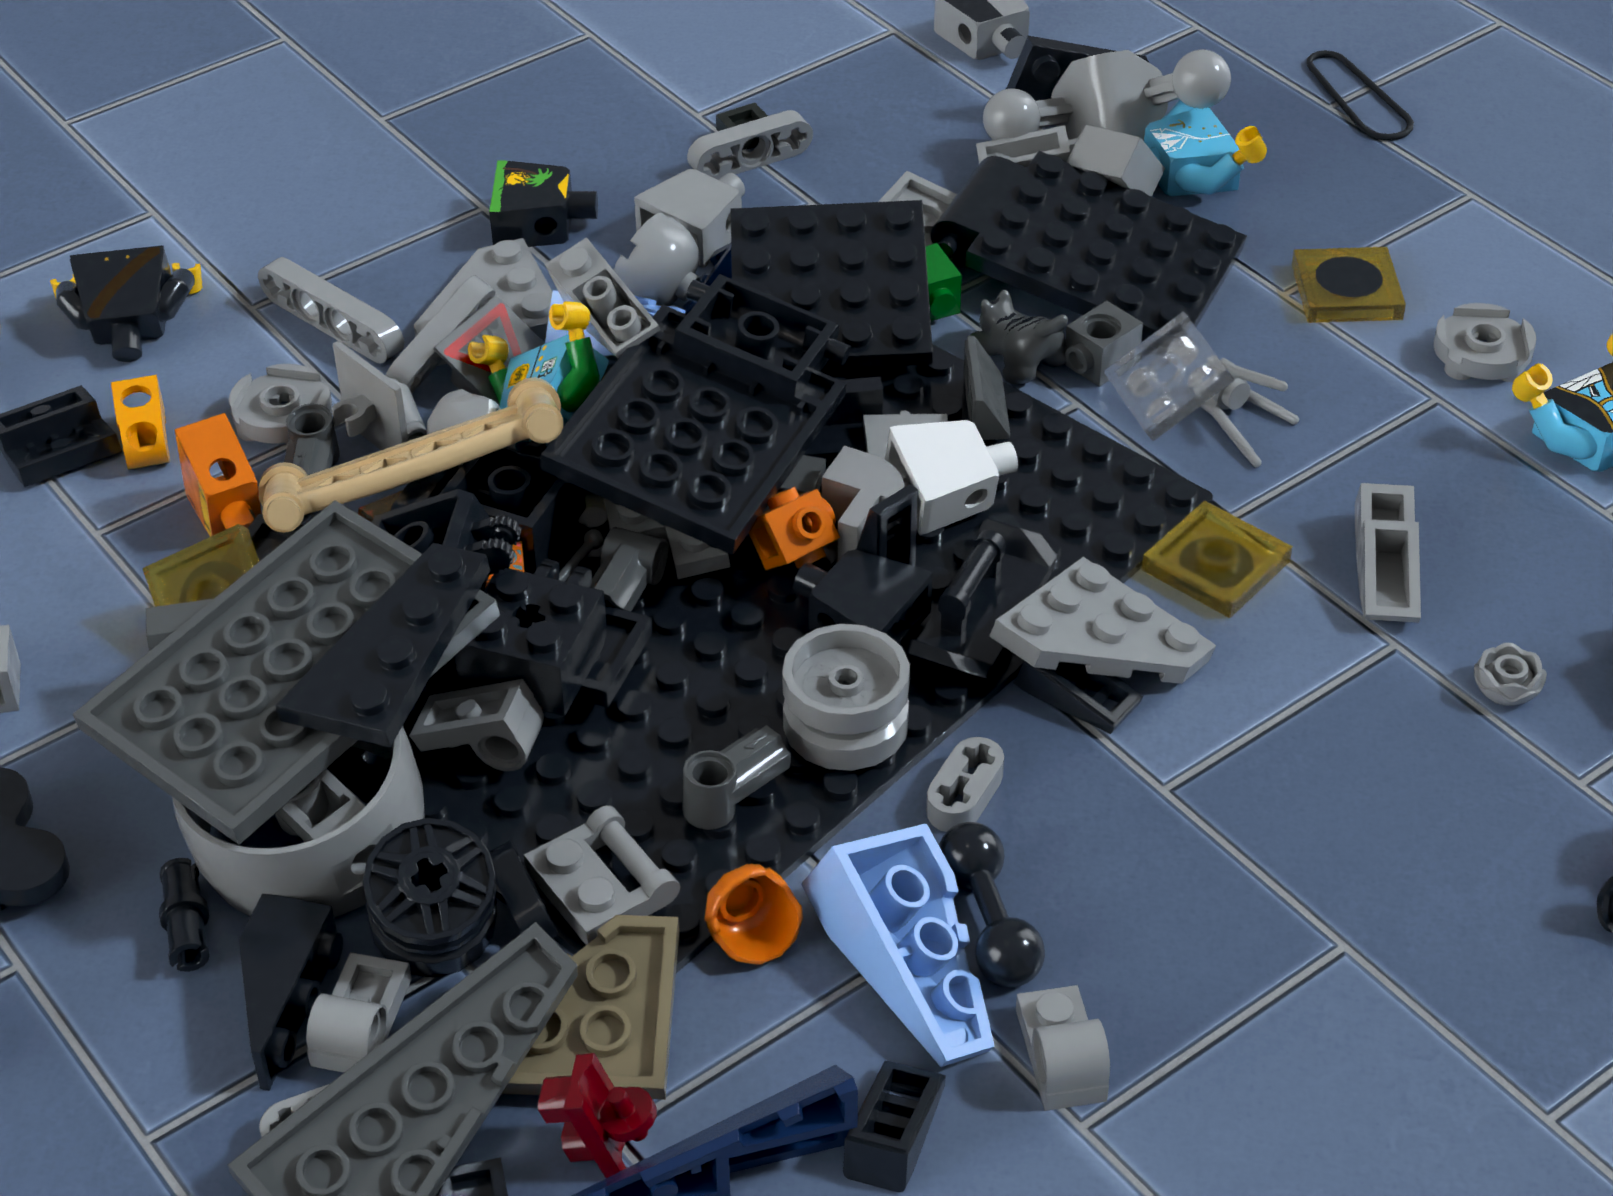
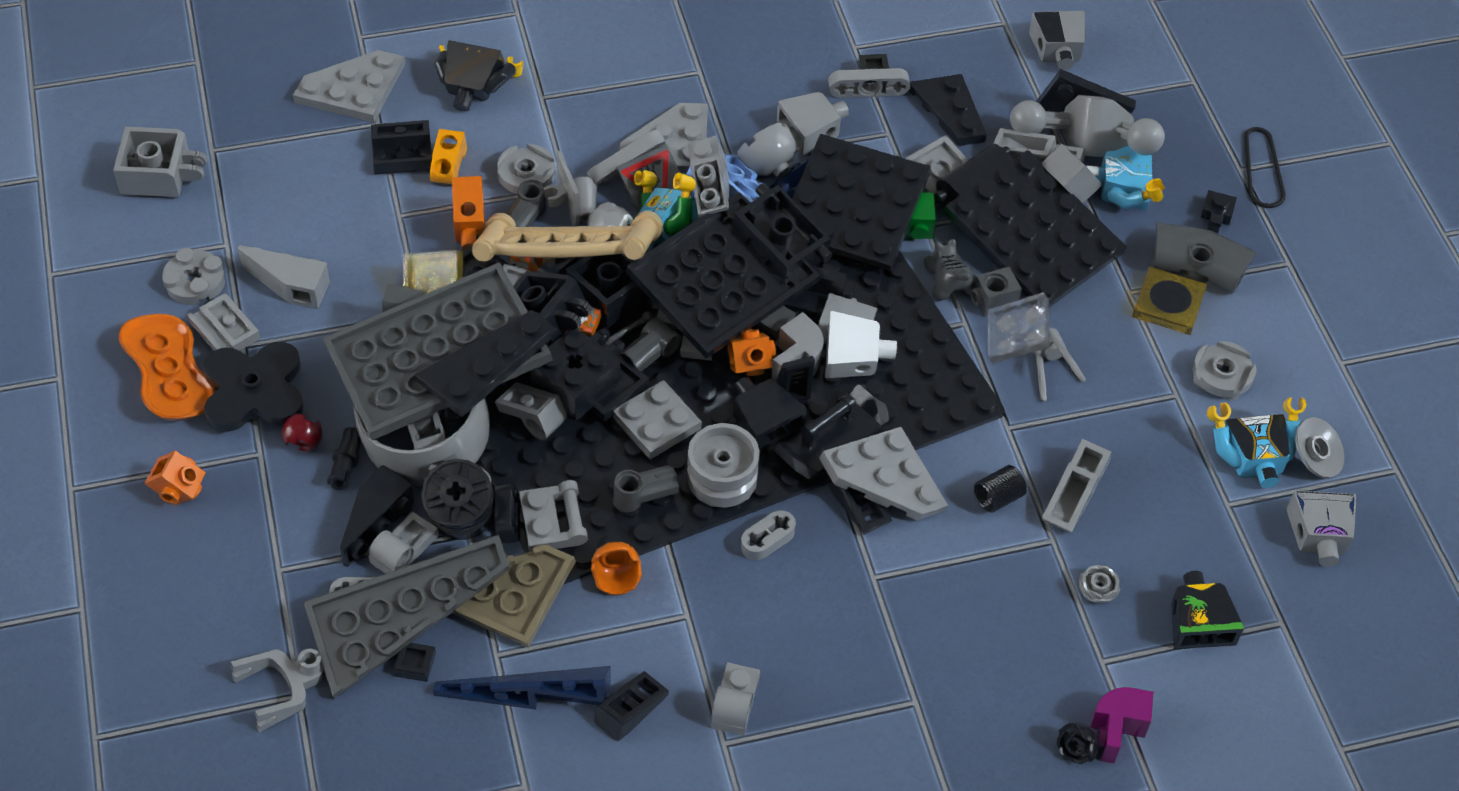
camera: 20 degrees right, 10 degrees up
light grey beam [258,257,404,364] -> none
black torso [489,160,598,247] -> none
dark red hips [538,1053,657,1178] -> none
light blue wedge [801,824,994,1067] -> none
black piece [939,822,1045,987] -> none
dark grey slope [963,336,1010,440] -> none
clear yellow tile [1142,500,1293,618] -> none
none -> dark red piece [282,414,323,452]
none -> light grey plate [613,380,702,459]
none -> black wing [909,74,987,146]
none -> black piece [974,464,1027,513]
none -> dark grey panel [1152,222,1257,293]
none -> black plate [1201,190,1237,234]

